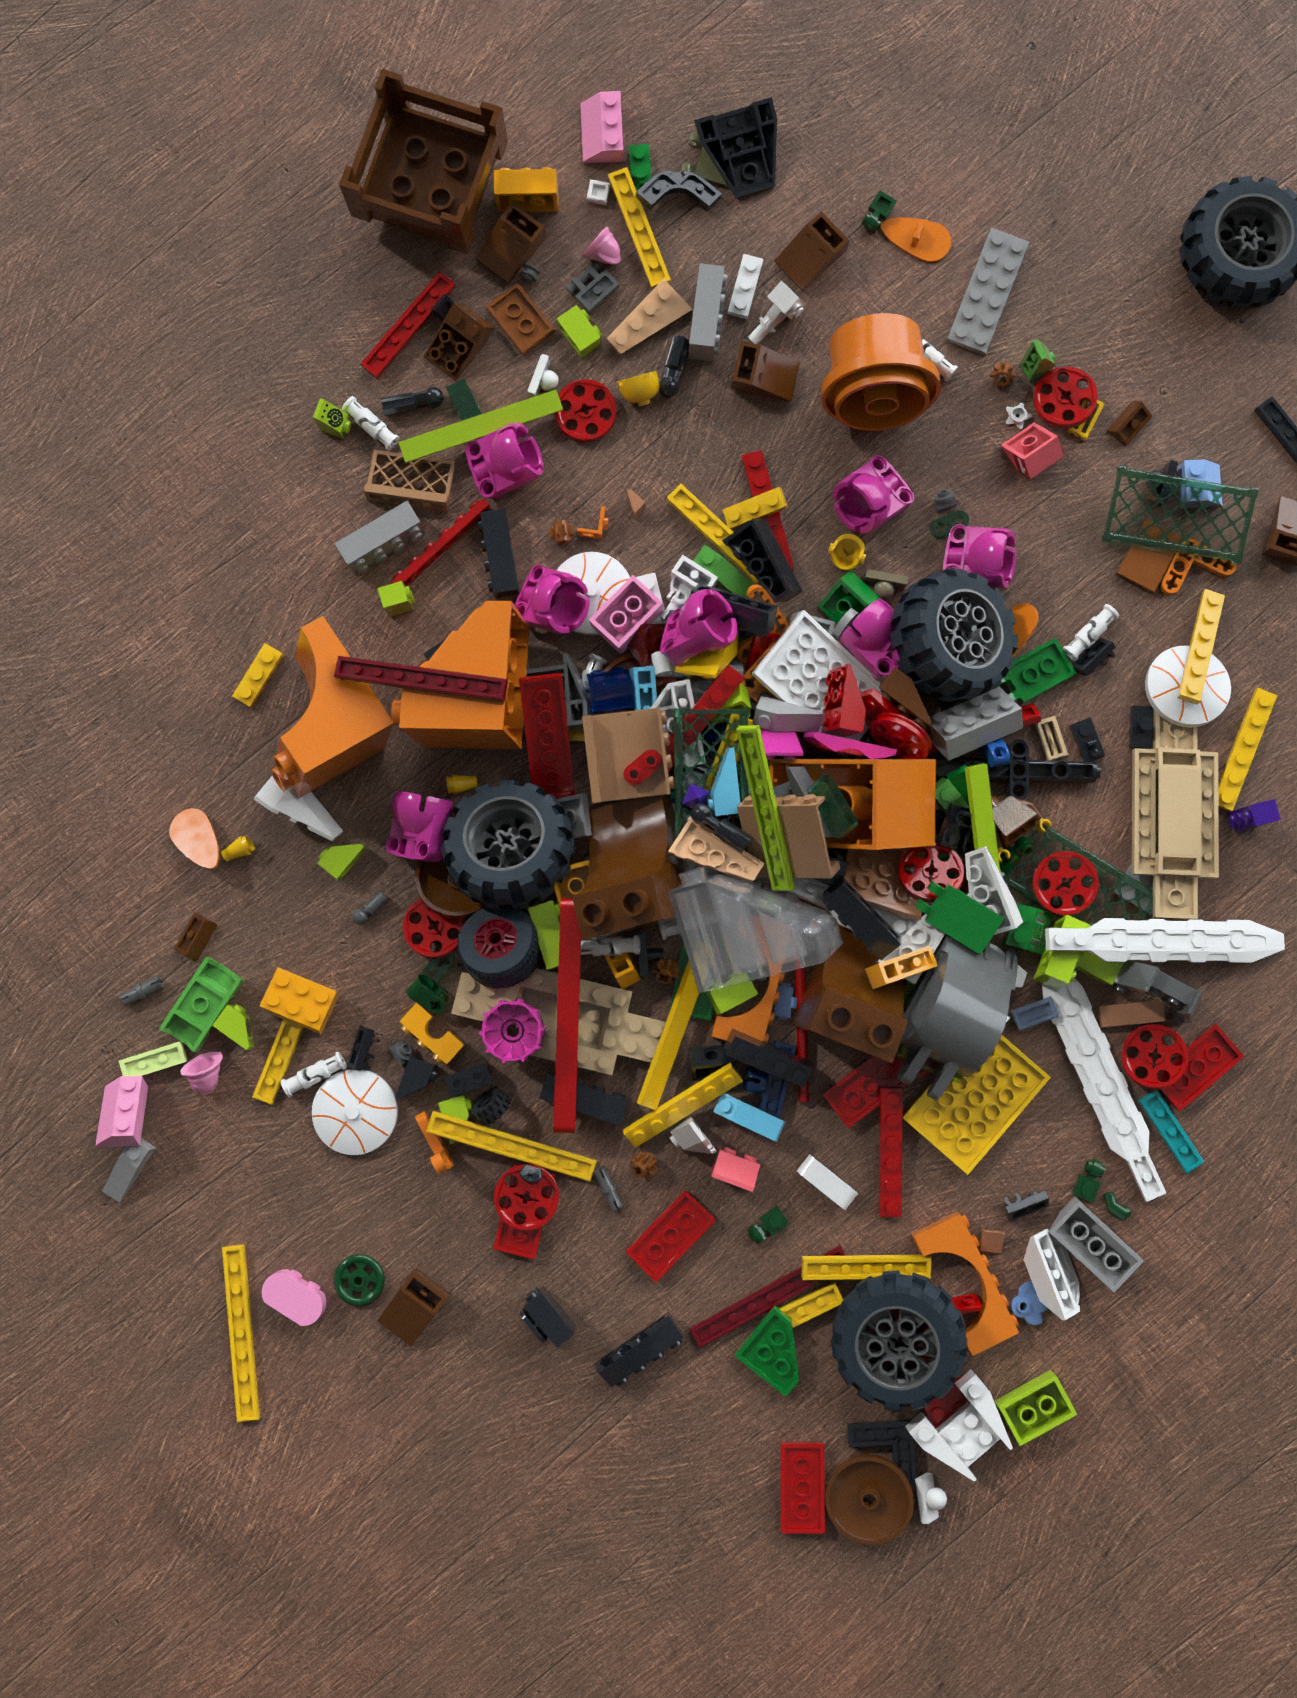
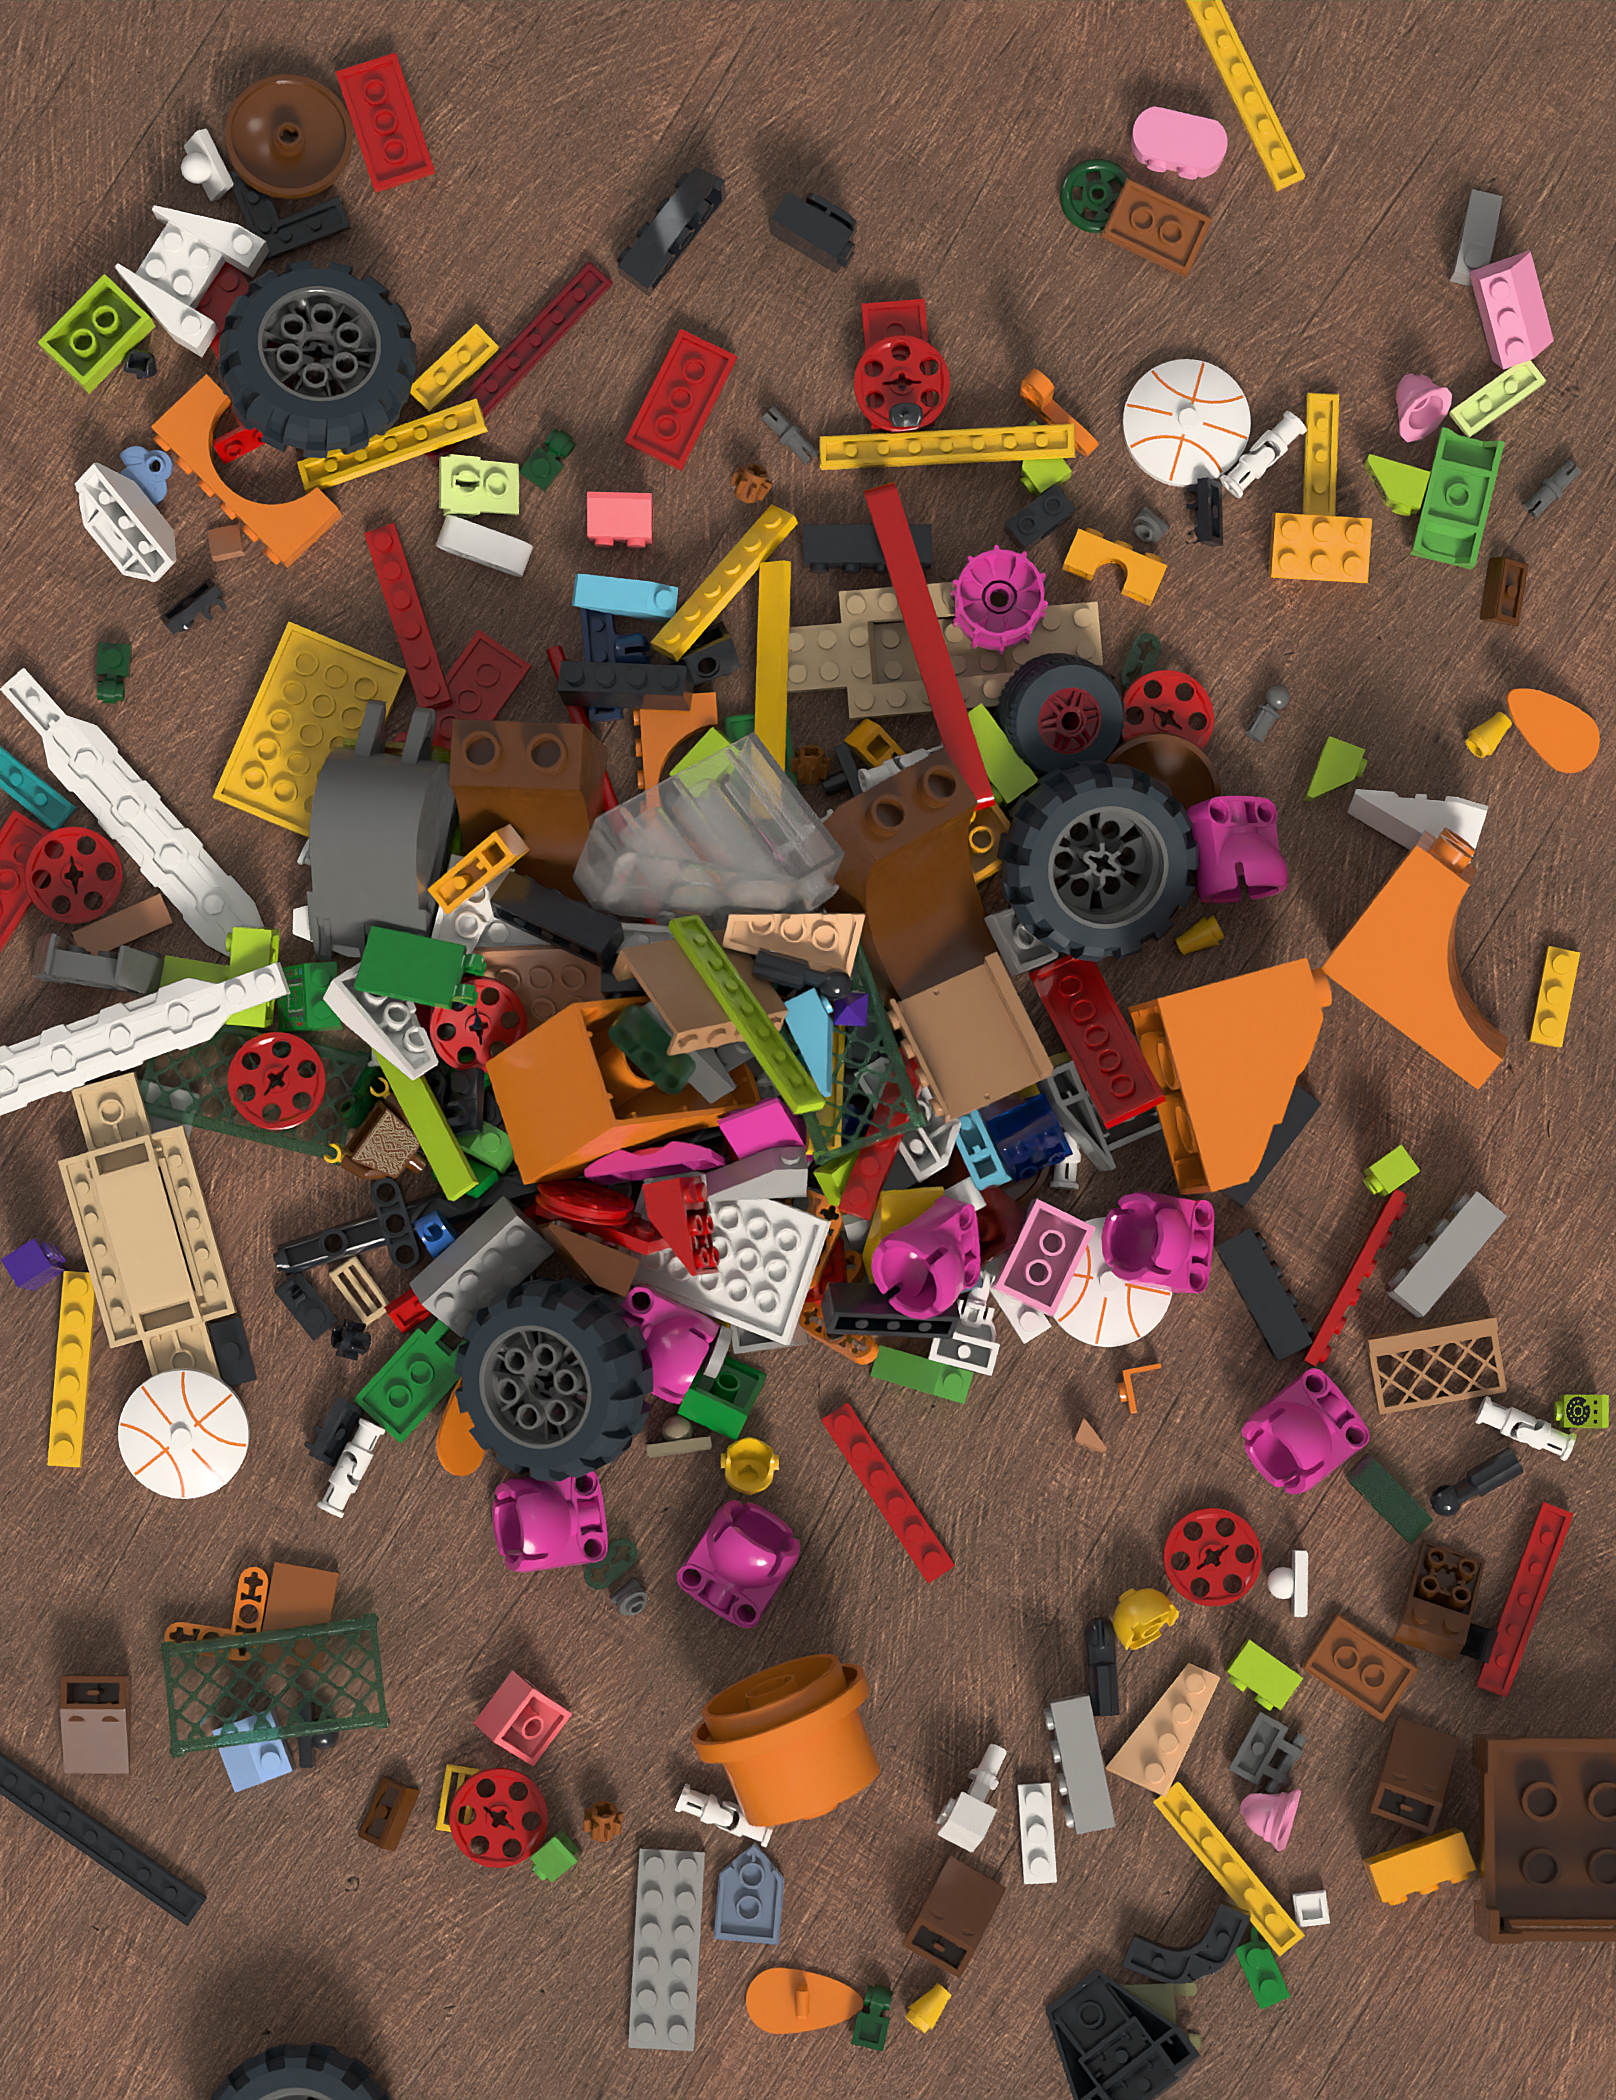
camera: 160 degrees right, 0 degrees up
dark red tile [334,656,508,702] -> none
reddish brown slope [377,1268,450,1347] -> none
black slope [395,1056,438,1099] -> none
lime tile [398,390,563,463] -> none
dark green piece [406,974,448,1014] -> none
black tyre [471,1086,511,1126] -> none
dark grey bush [520,263,541,282] -> none
dark orange gear [549,520,574,545] -> none
bright pink slope [580,91,624,163] -> none
red plate [623,750,662,785] -> none
yellow plate [666,484,759,584] -> none
white wedge [670,1116,717,1154] -> none
black wedge [722,518,803,603] -> none
yellow plate [723,487,788,530] -> none
reddish brown slope [731,341,800,402] -> none
green plate [734,1305,800,1397] -> none
medium blue piece [774,983,797,1021] -> none
white plate [1006,403,1032,429] -> none
sand blue plate [1010,996,1059,1031] -> none
light grey slope [1049,1196,1144,1292] -> none
dark green arm [1103,1192,1131,1220] -> none
yellow plate [1177,589,1225,705] -> none
none -> black piece [123,349,157,379]
none -> black gear [331,1319,371,1361]
none -> yellowish green piece [439,454,519,518]
none -> sand blue tile [713,1843,785,1945]
none -> yellow cone [905,1983,952,2034]
none -> dark orange tile [1100,178,1213,278]

